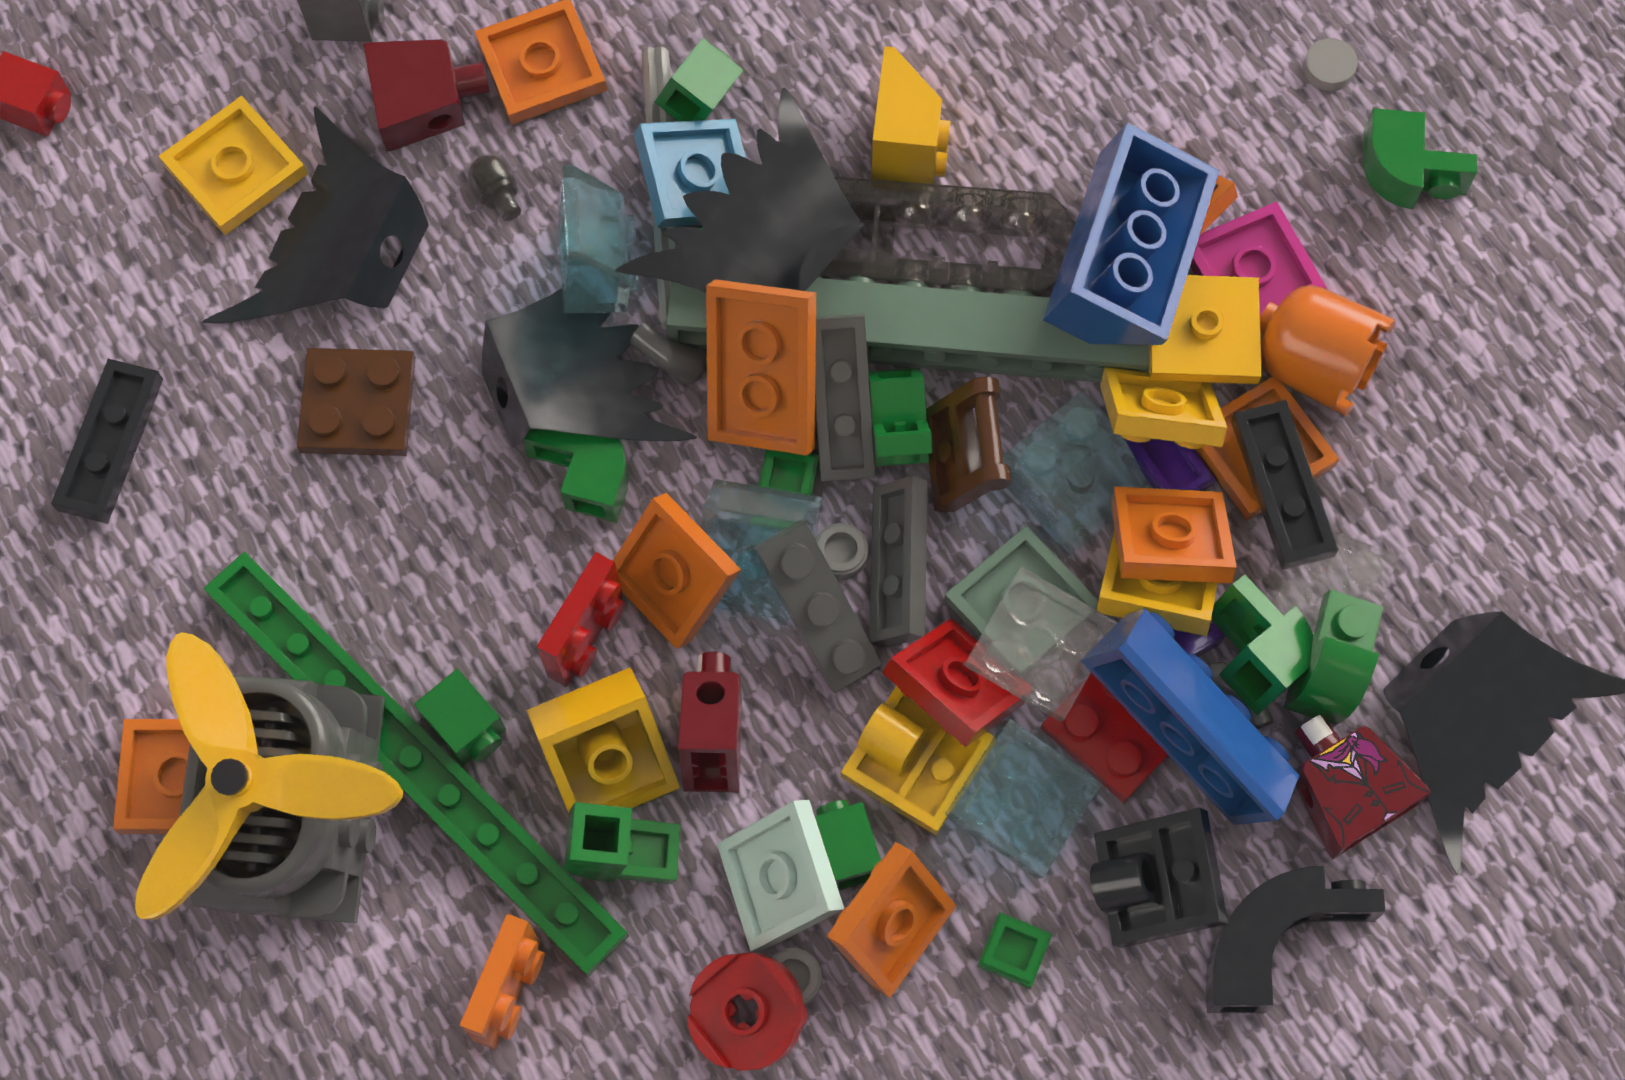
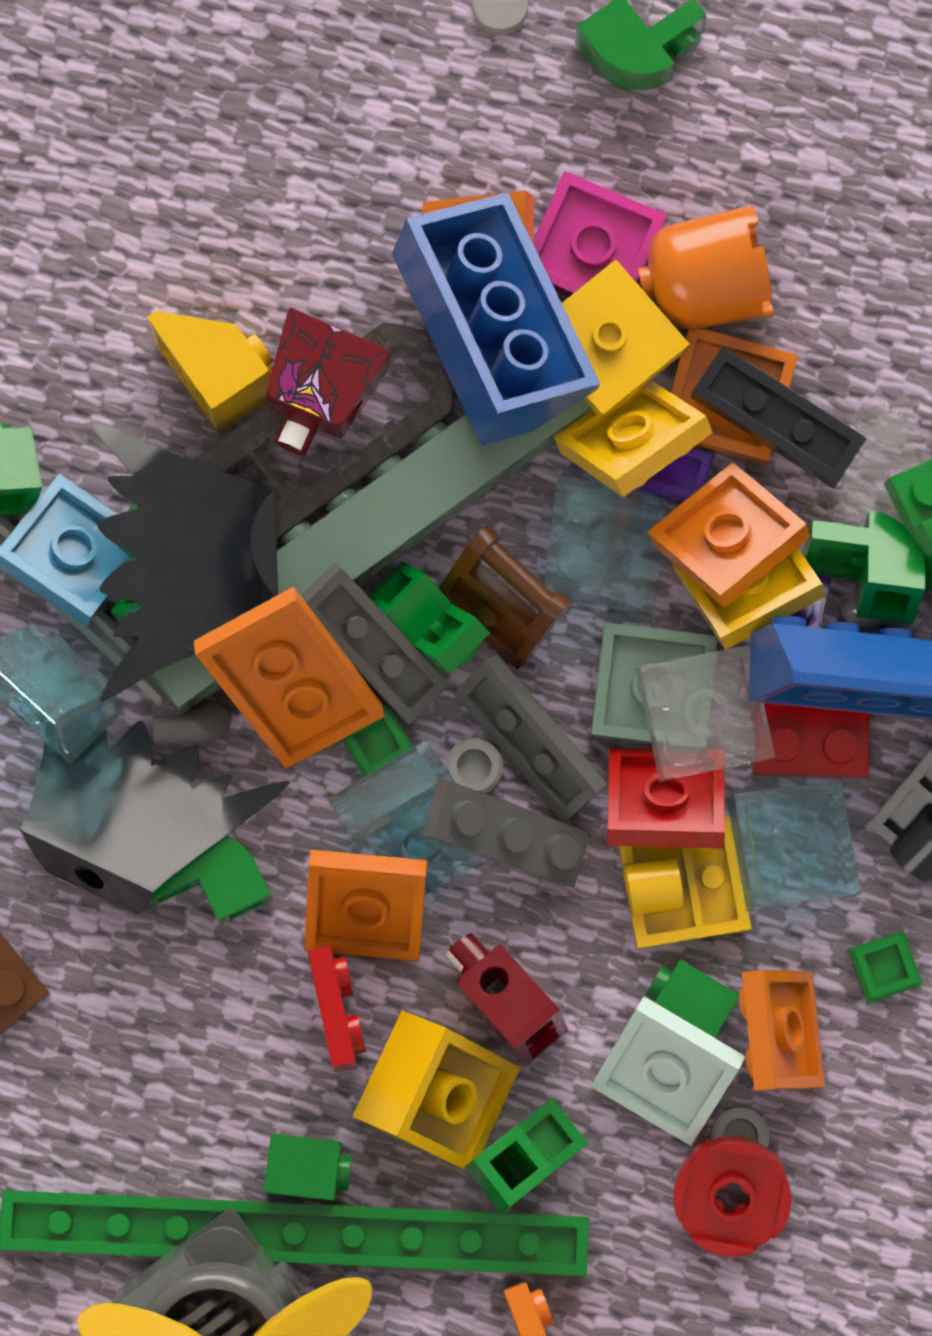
camera: 45 degrees left, 10 degrees up
none -> dark red torso [266,307,391,456]

